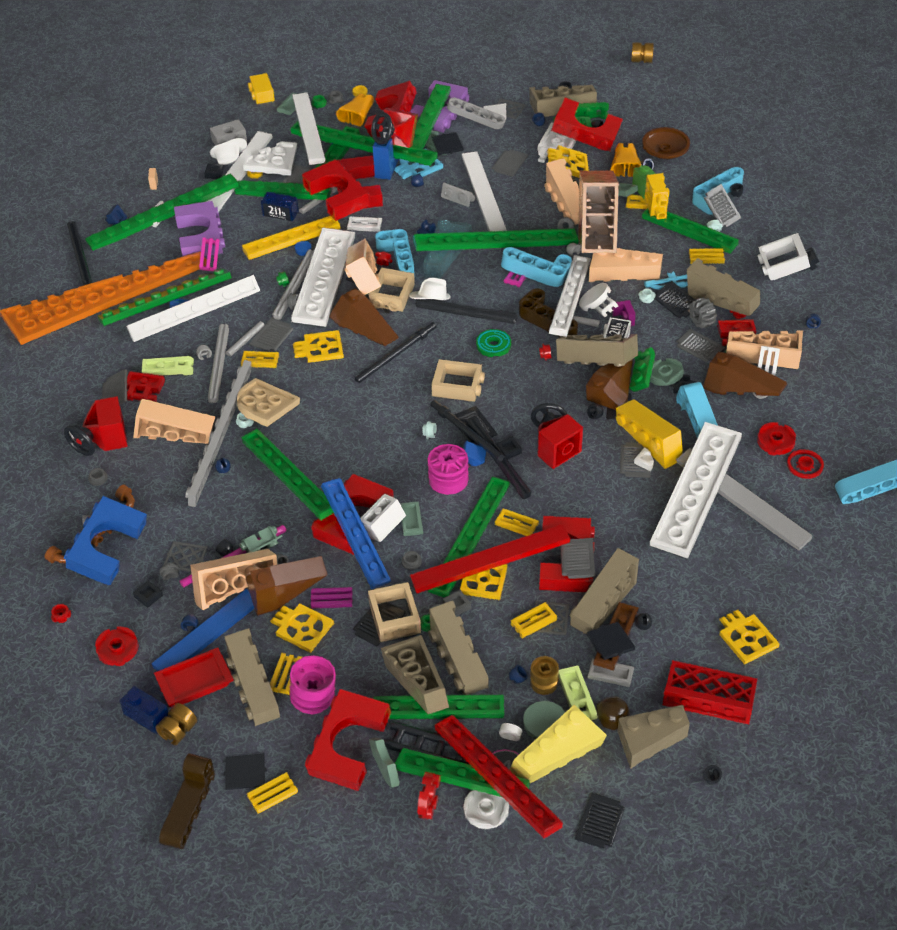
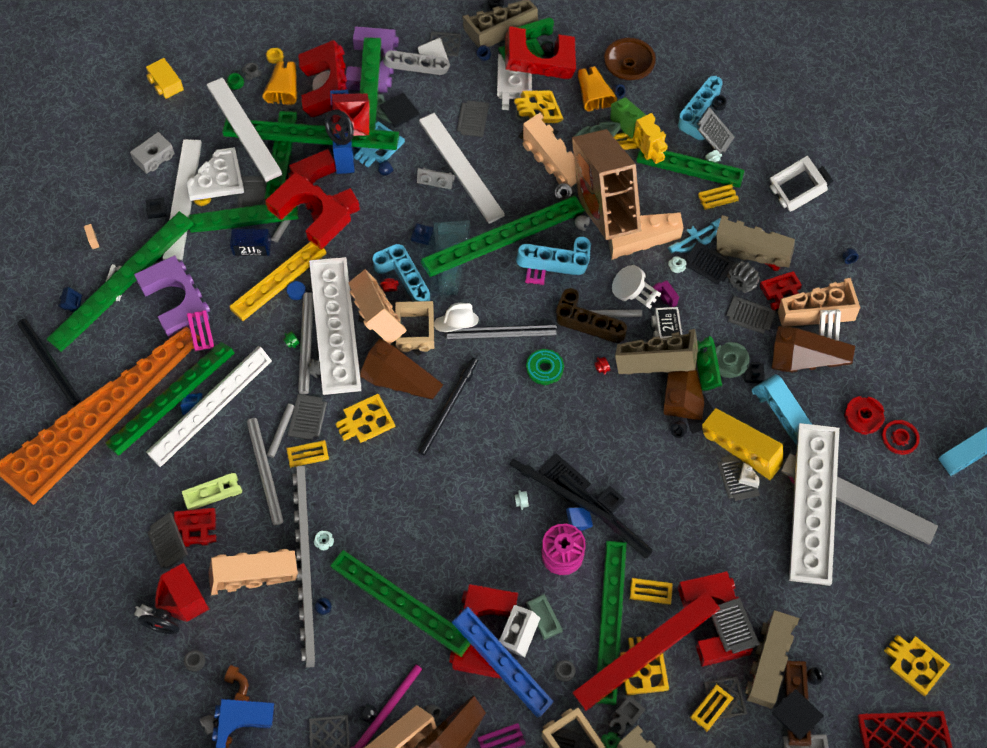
camera: 20 degrees left, 15 degrees up
light grey hinge [196,345,212,360] -> none
white piece [210,138,247,165] -> none
tan plate [237,378,300,427] -> none
sand green hinge [239,526,283,553] -> none
sand green tile [277,92,297,115] -> none
white tile [347,217,382,232] -> none
tan window [432,359,485,402] -> none
red piece [531,403,583,469] -> none
white tile [549,255,591,337] -> none

